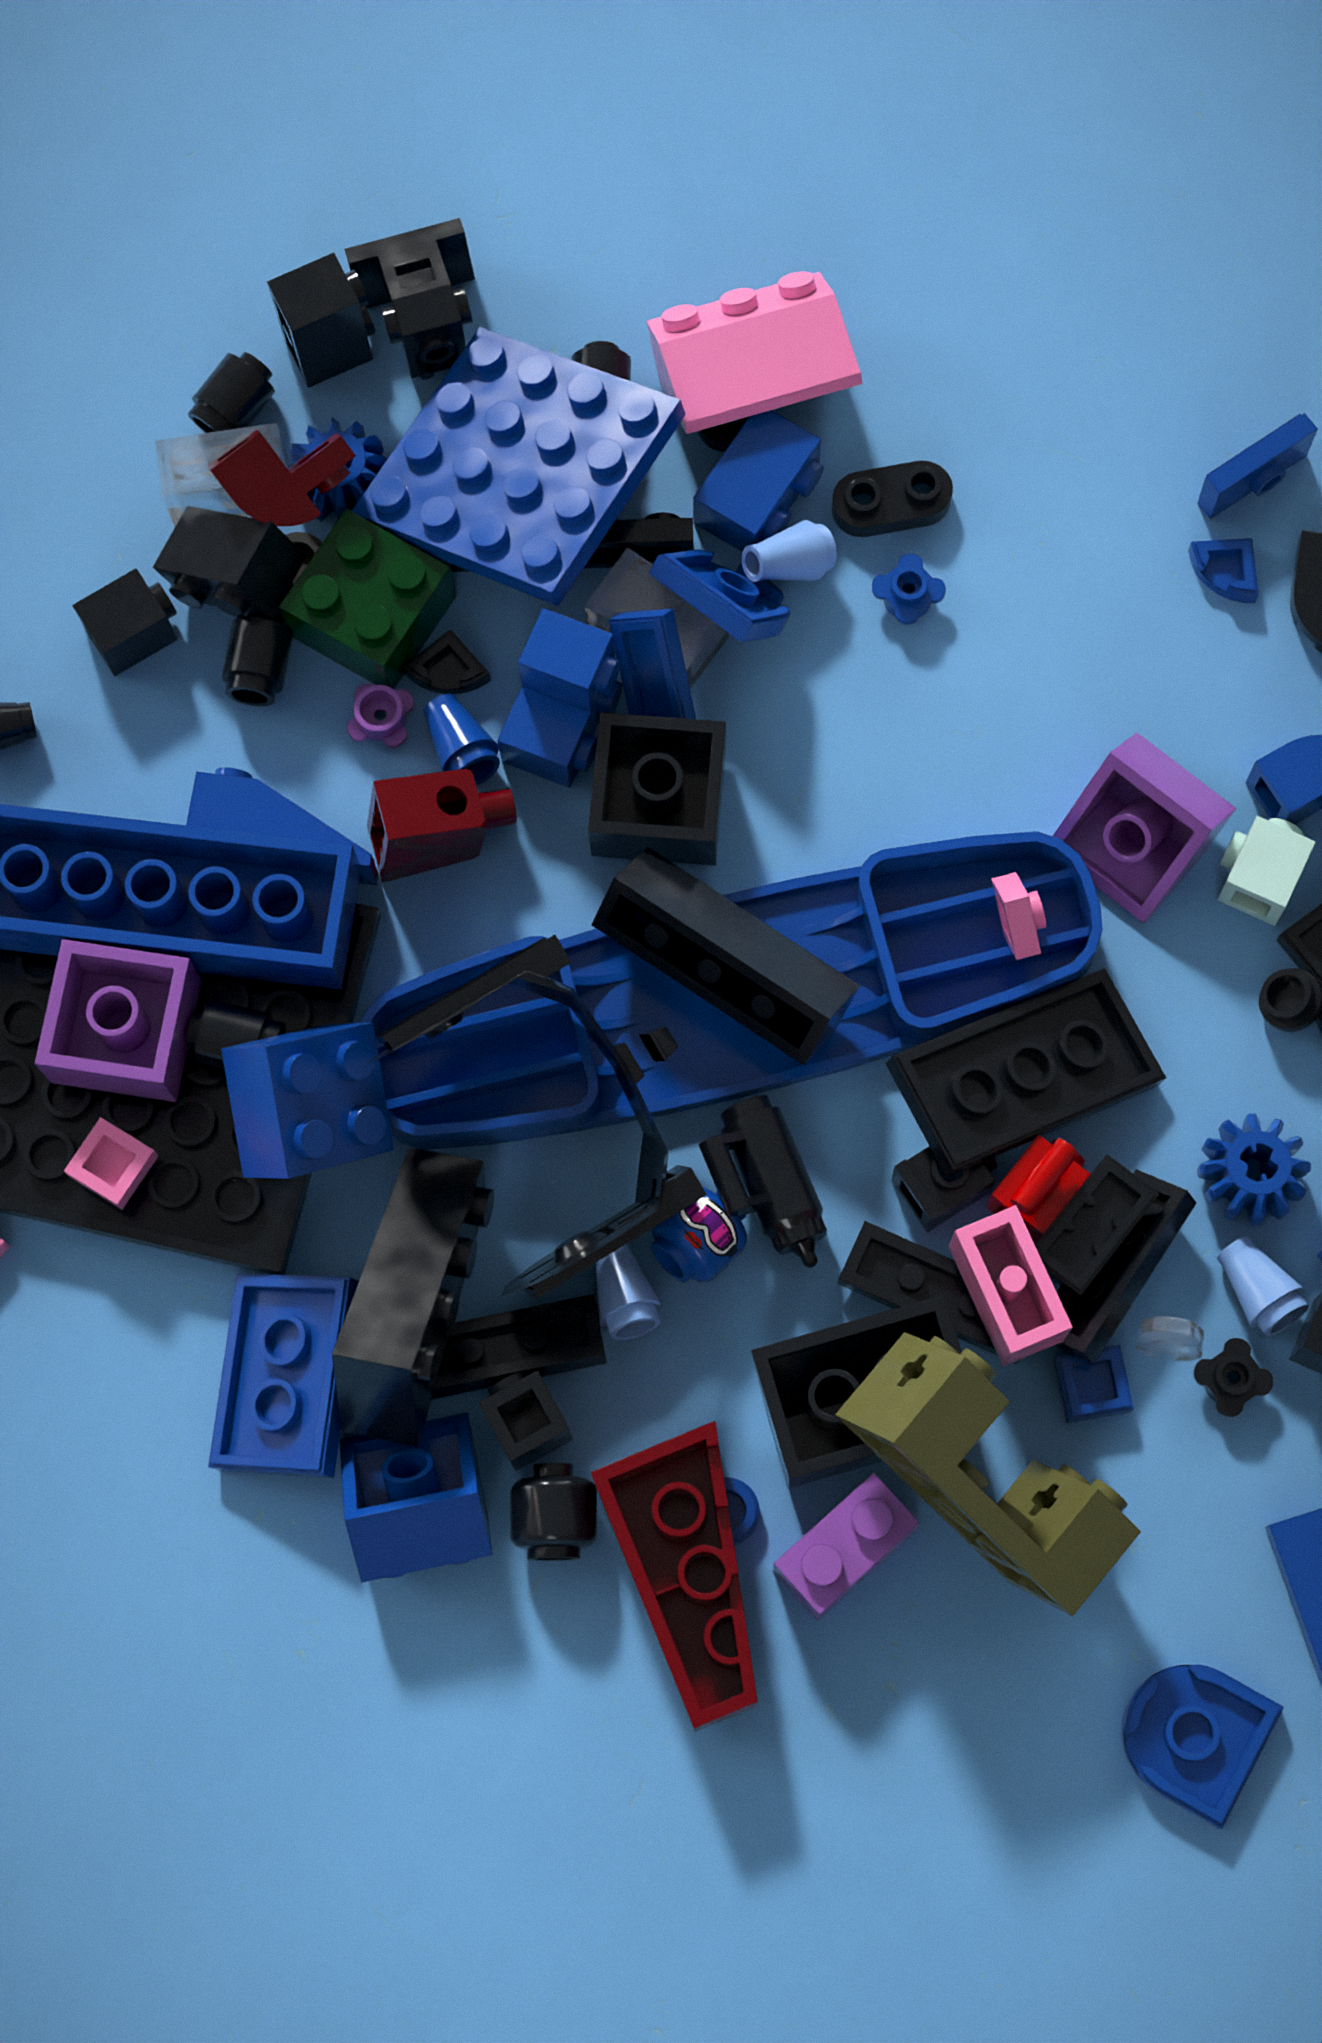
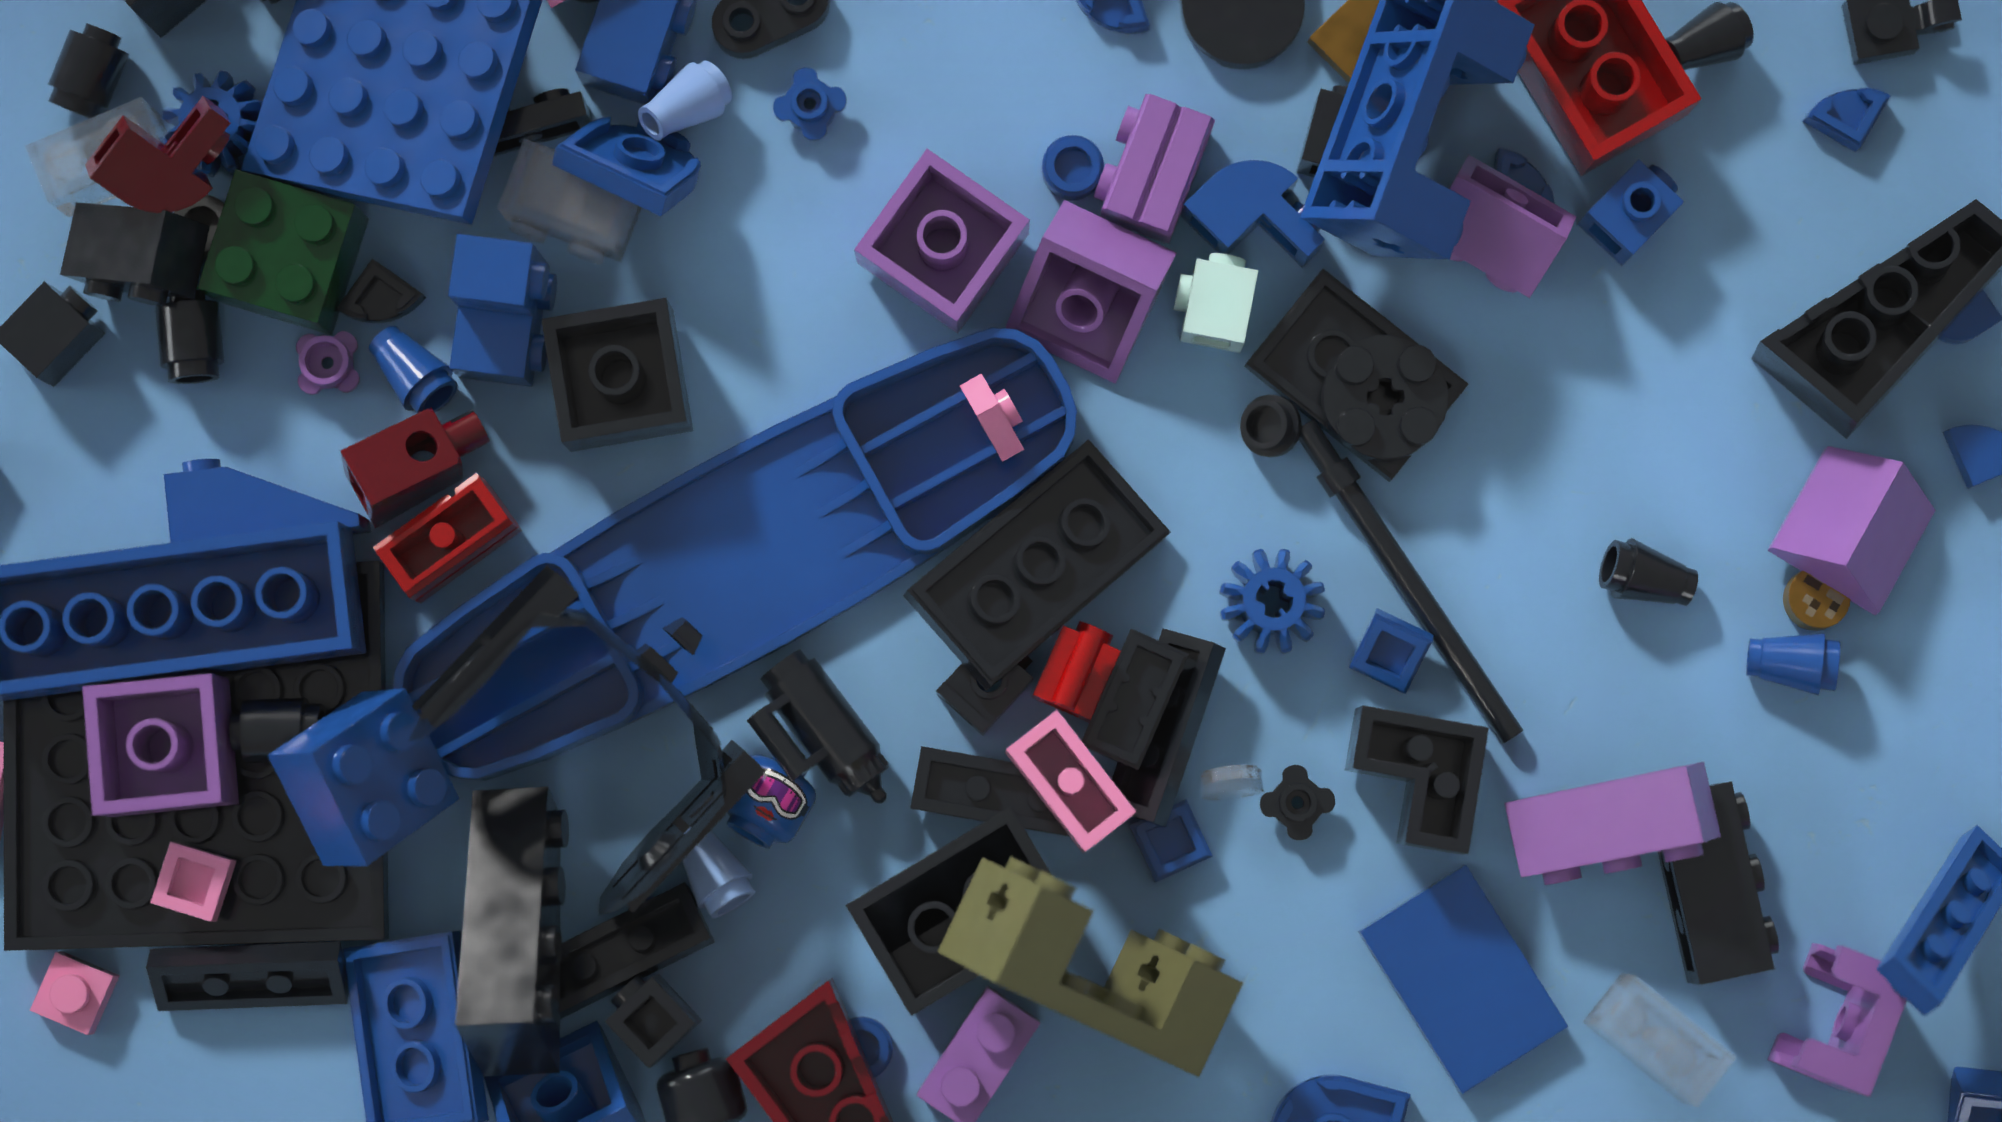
camera: 20 degrees left, 10 degrees up
black brick [591,847,860,1066] -> none
blue tile [609,609,696,719] -> none
light blue cone [1217,1236,1309,1337] -> none
none -> black plate [146,941,349,1011]
none -> red brick [373,473,522,604]
none -> medium lavender brick [854,149,1030,333]
none -> blue tile [1042,135,1104,200]
none -> medium lavender brick [1094,94,1215,244]

